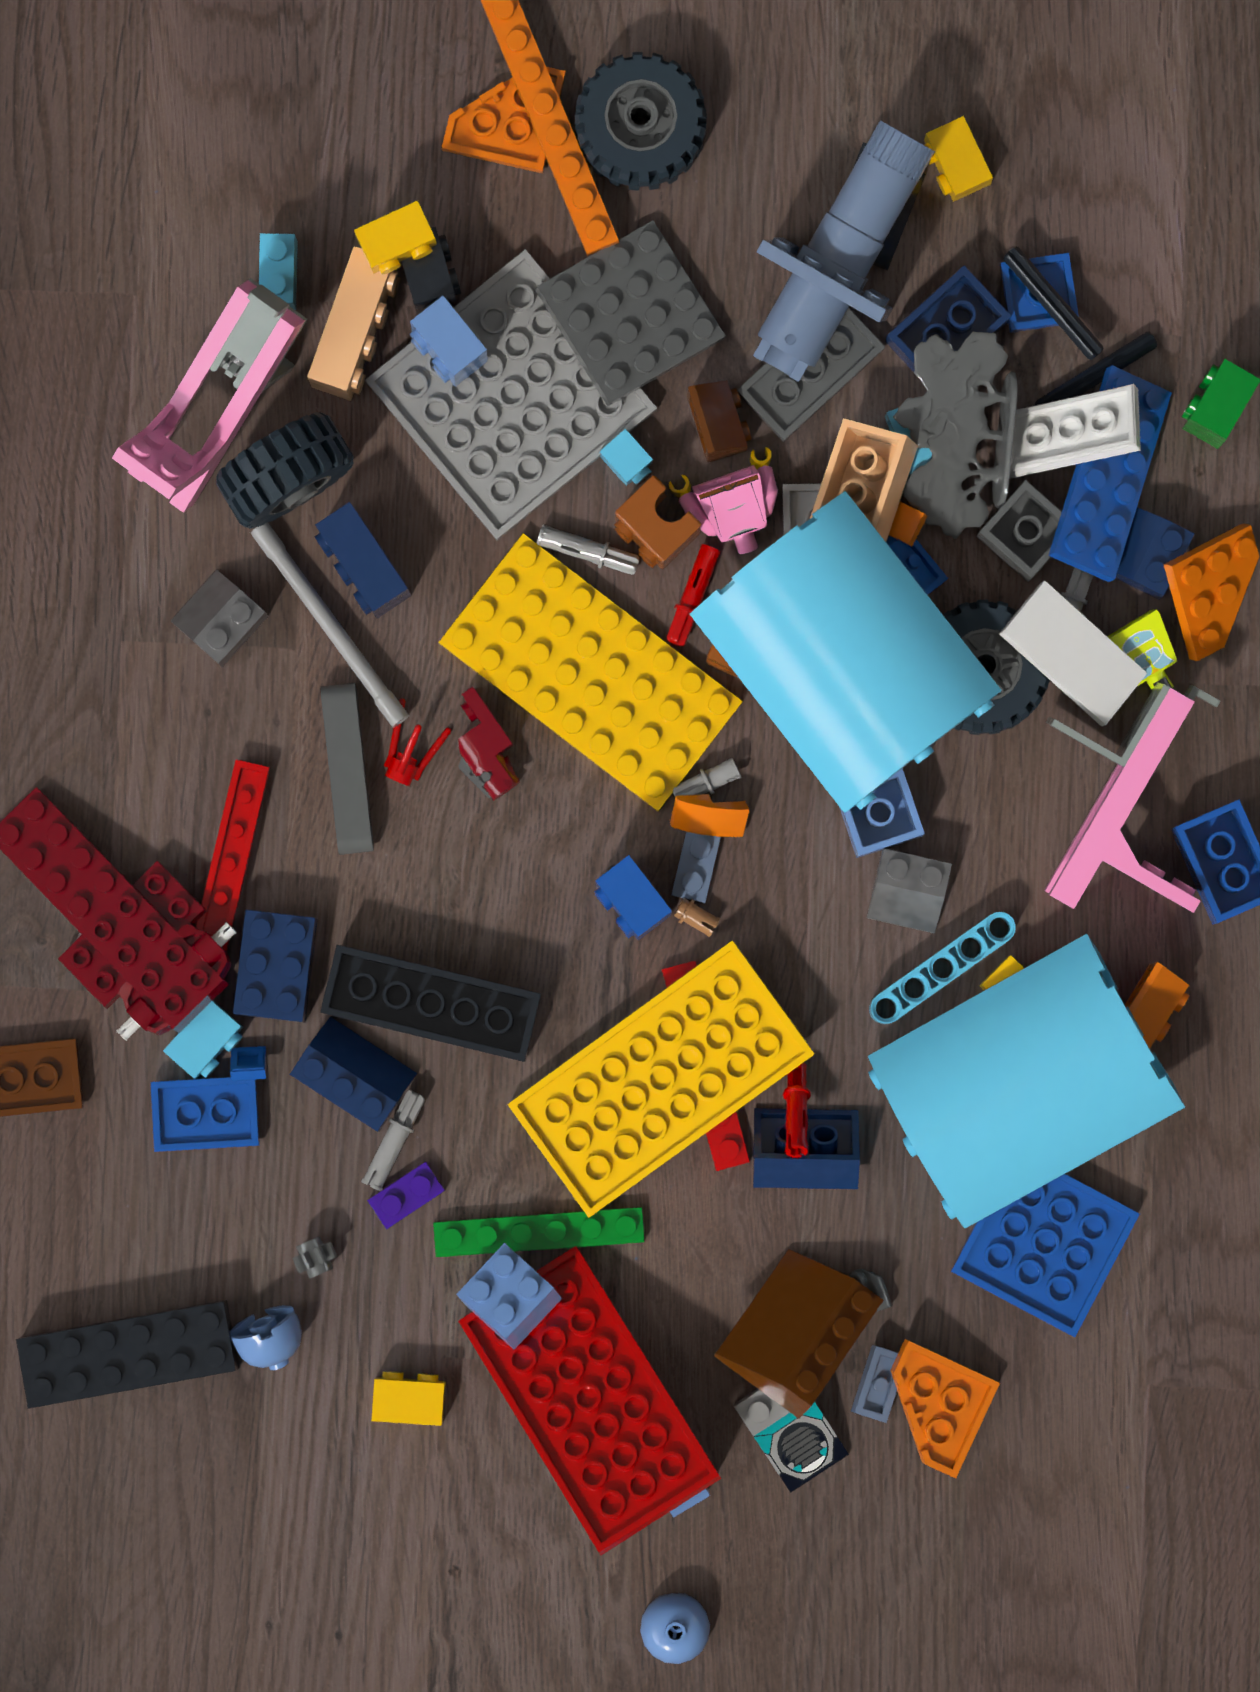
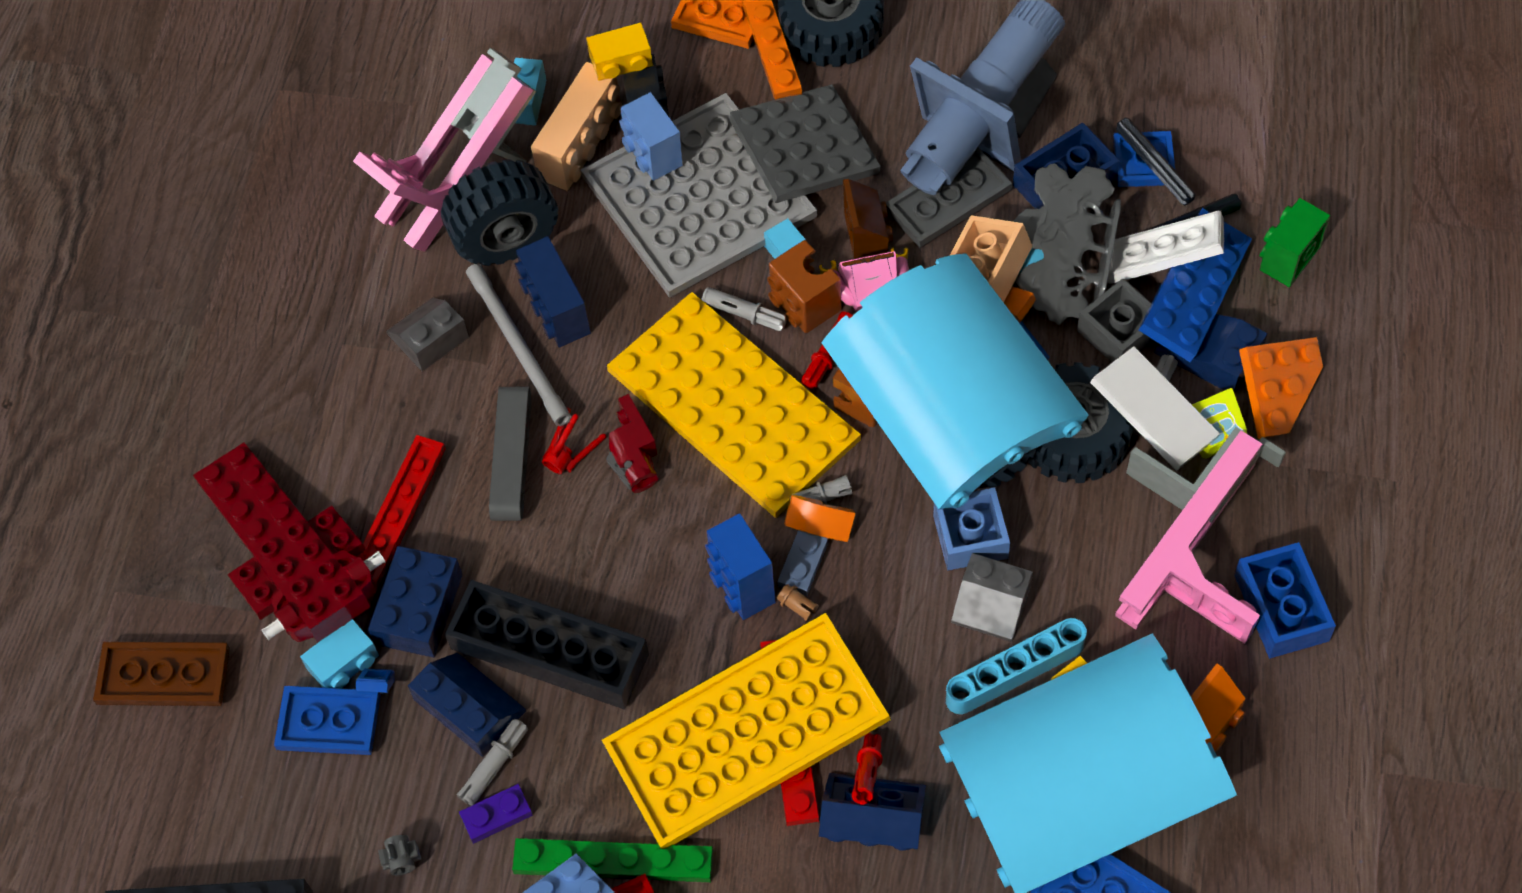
camera: 10 degrees right, 25 degrees down
yellow brick [924,116,993,202] -> none

